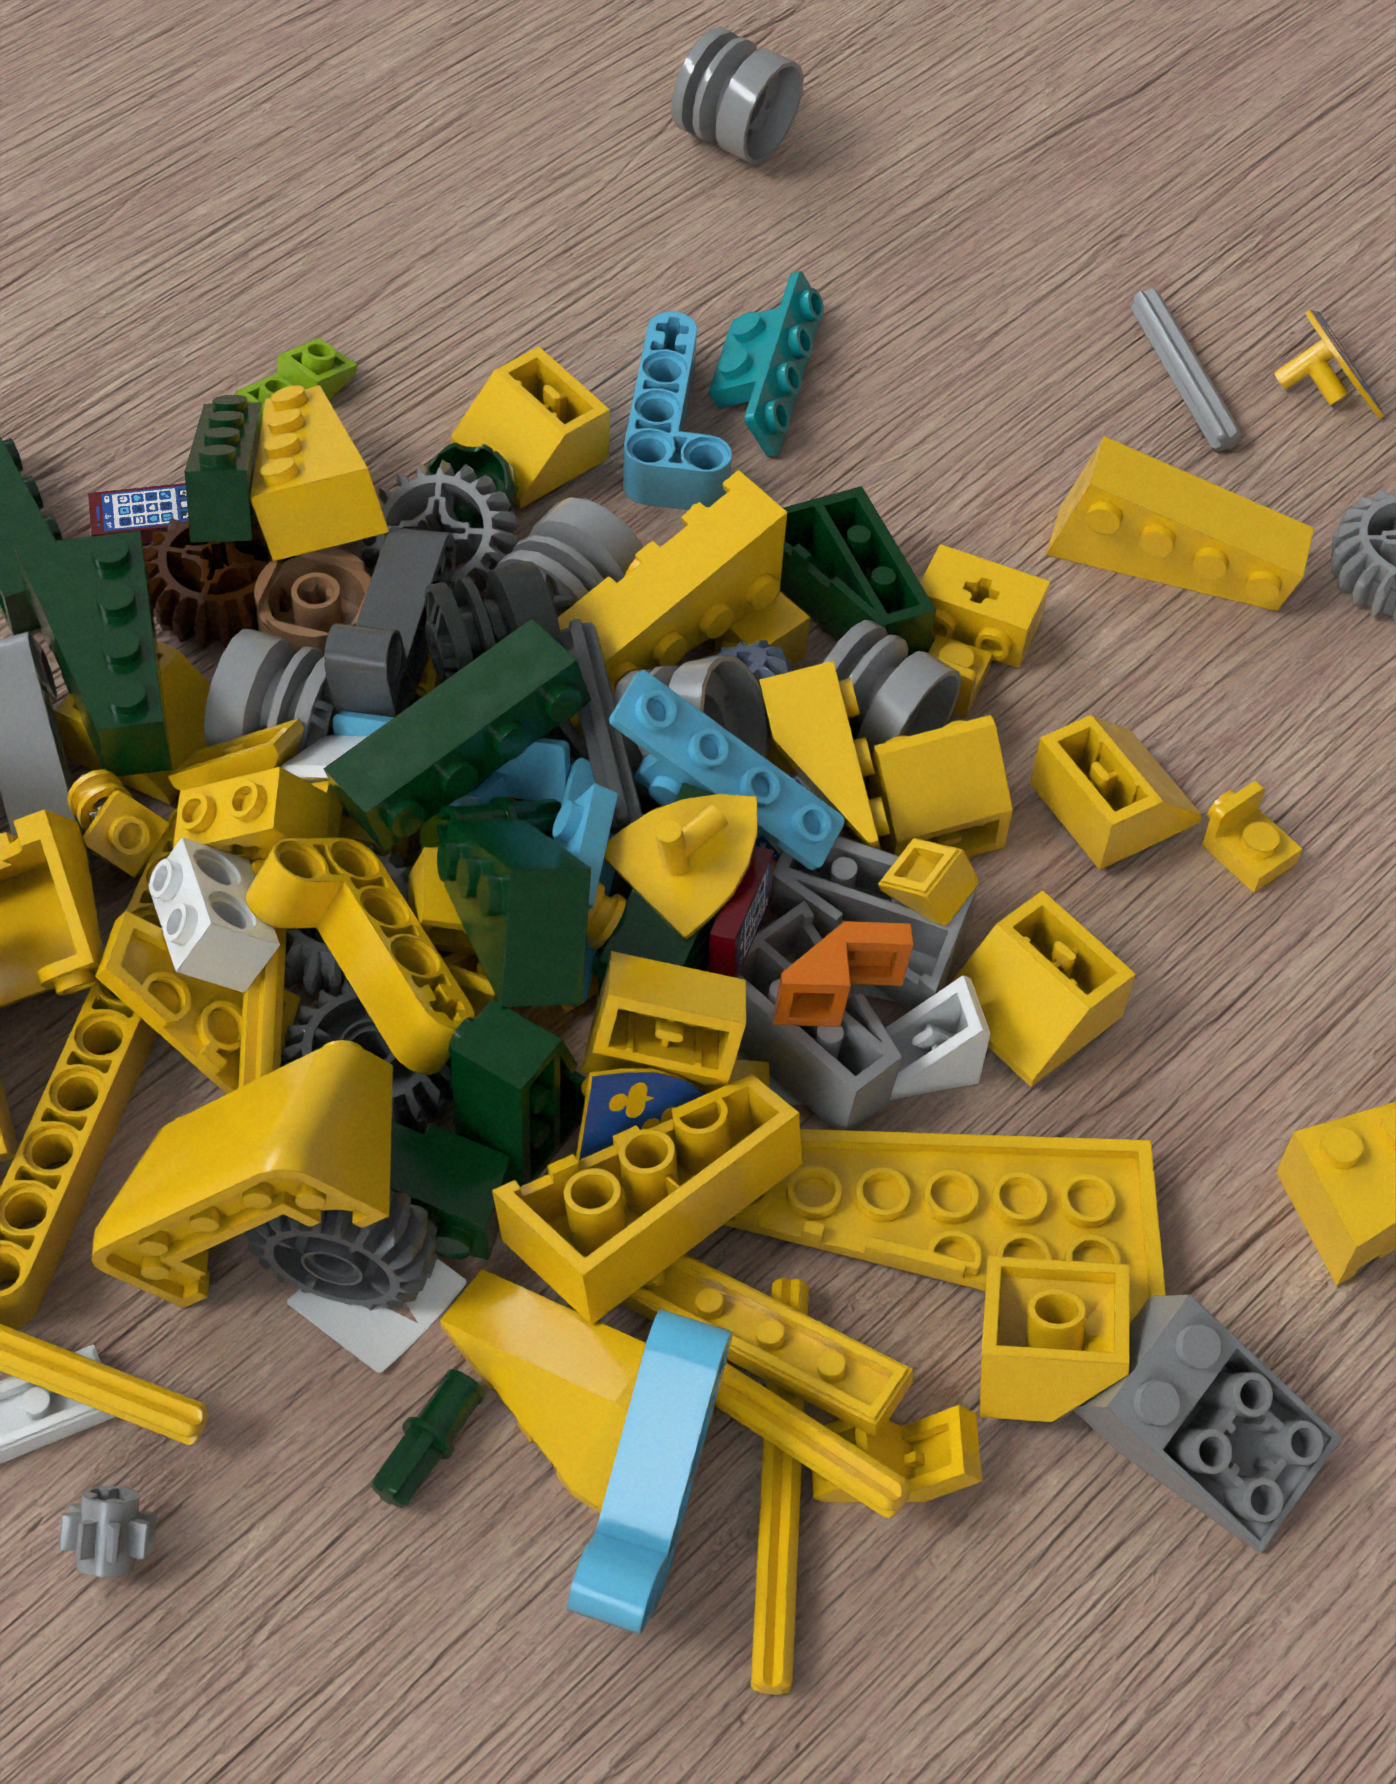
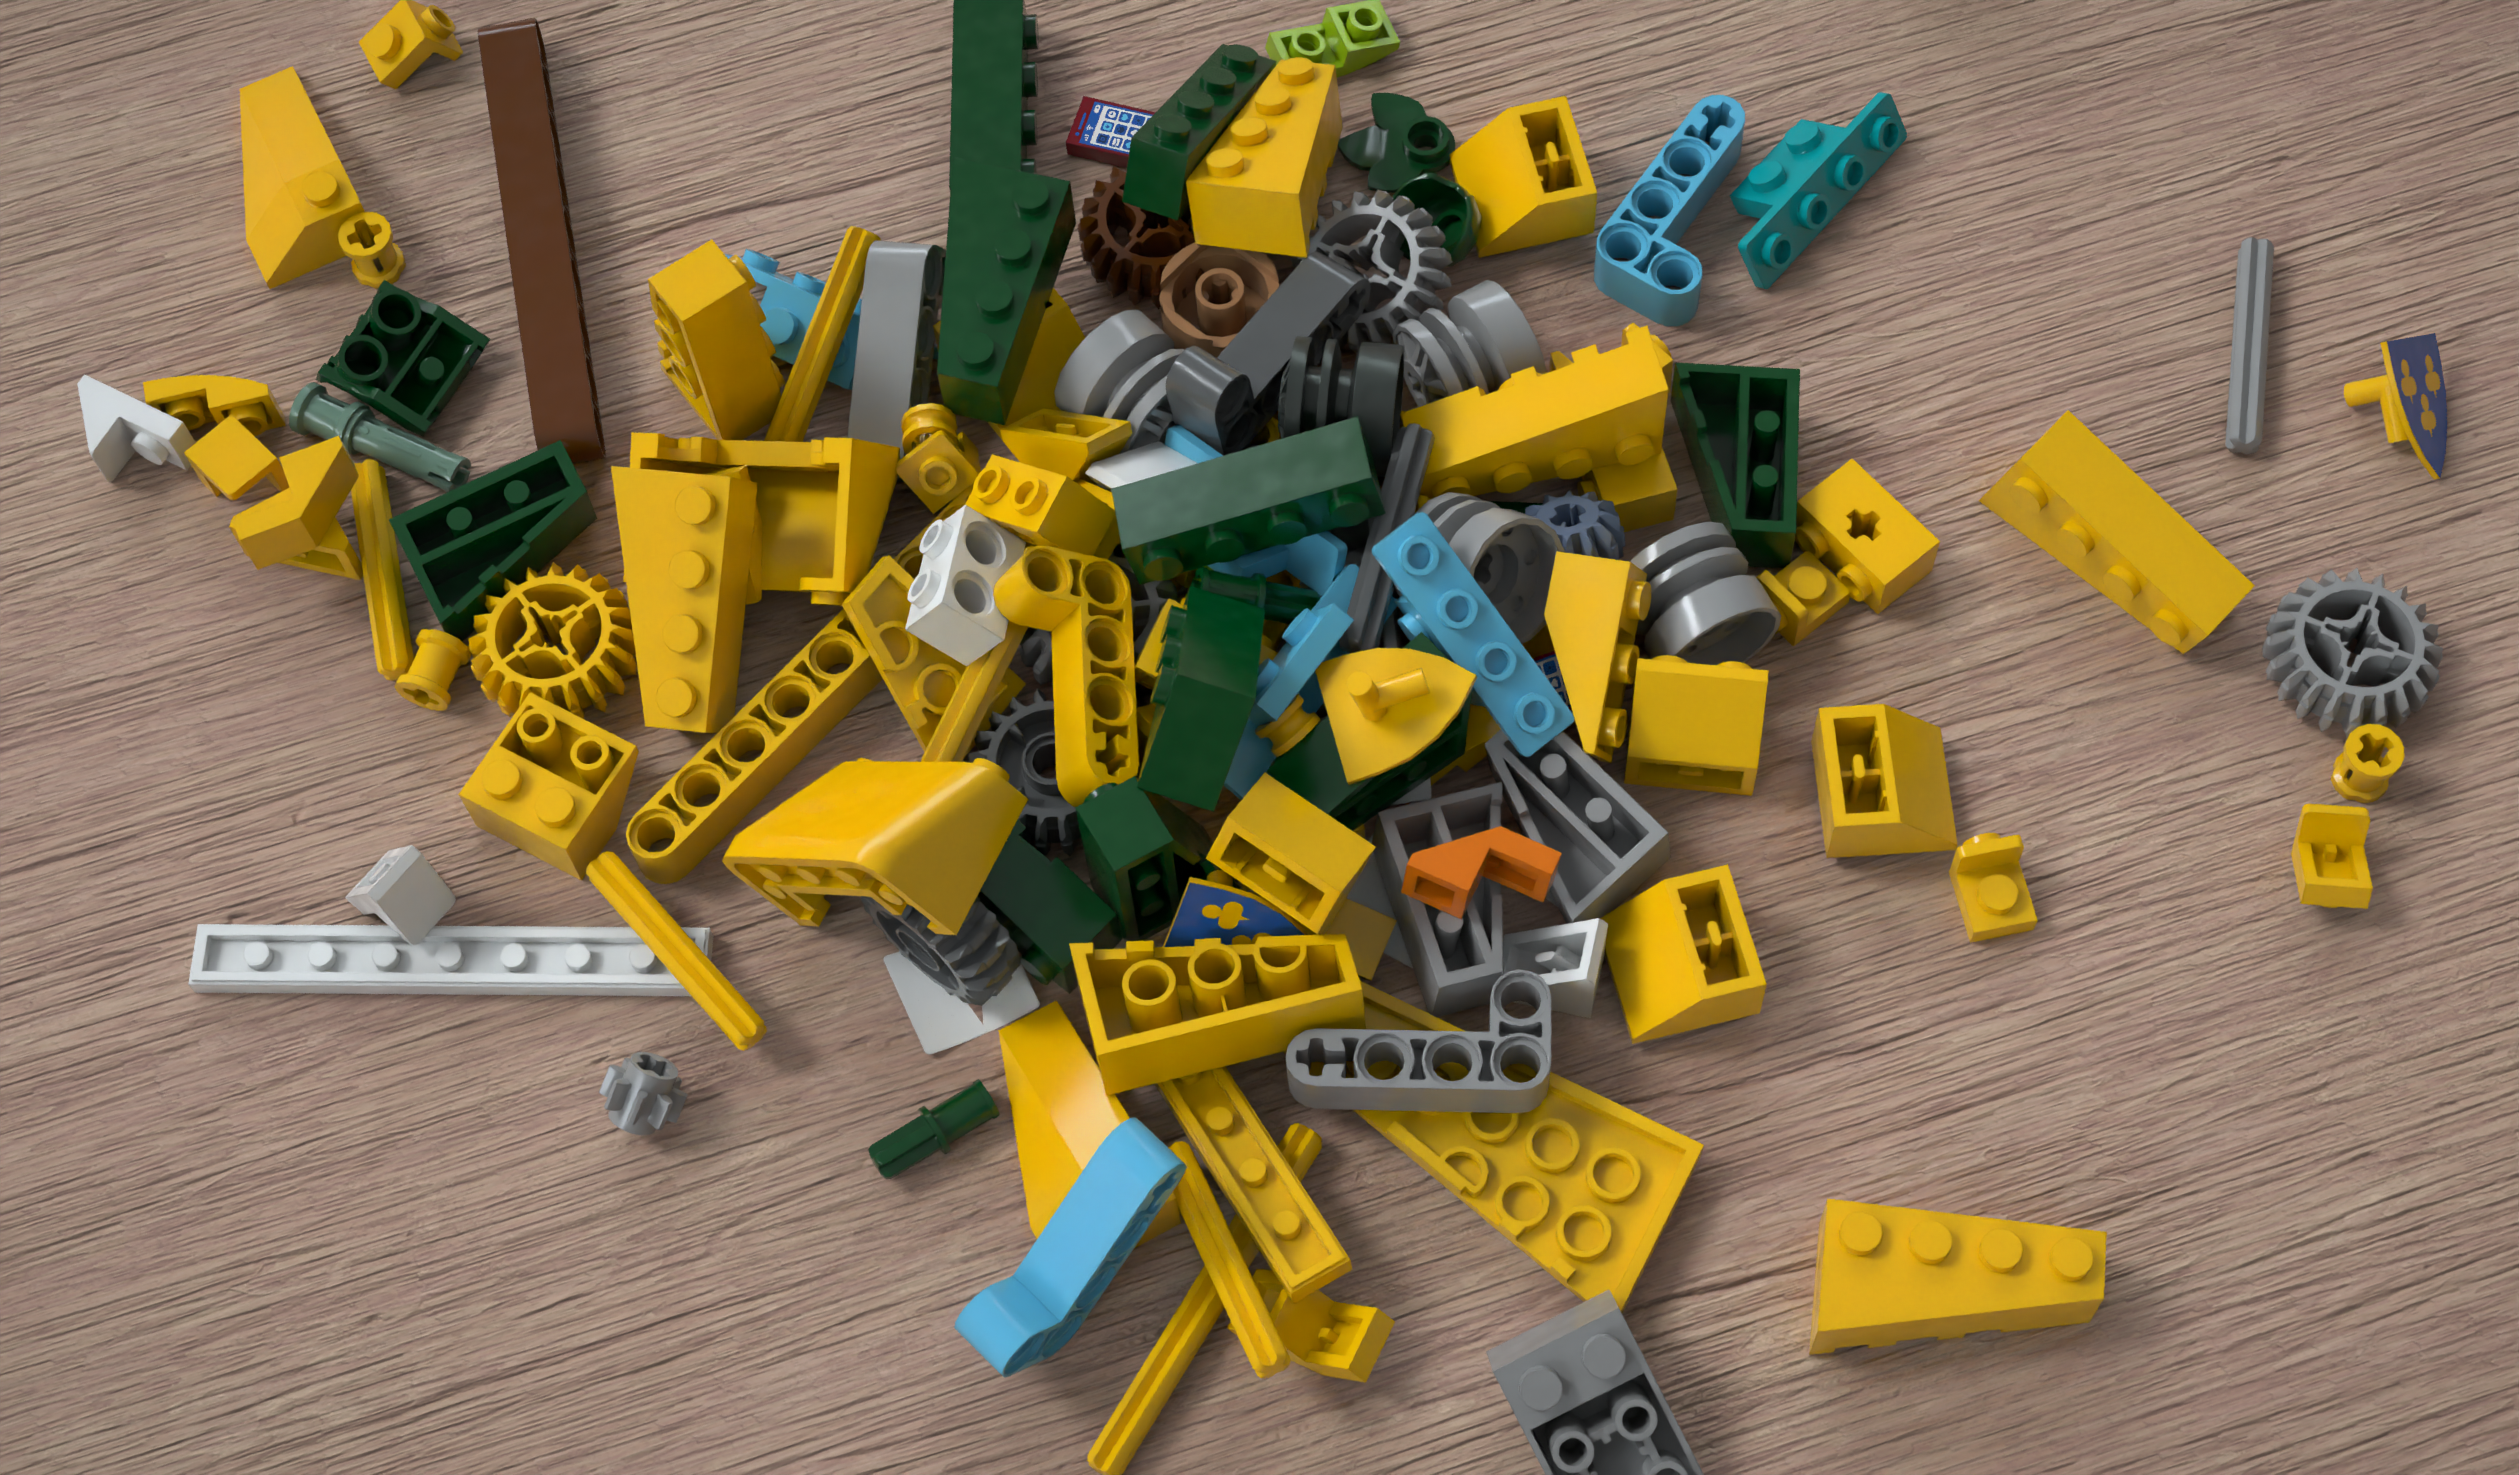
camera: 35 degrees right, 10 degrees up
dark red tile [709,846,774,978] -> none
yellow slope [878,838,979,926] -> none
yellow slope [979,1256,1130,1422] -> none
none -> light grey beam [1285,969,1551,1113]
none -> dark green plate [1338,92,1455,193]

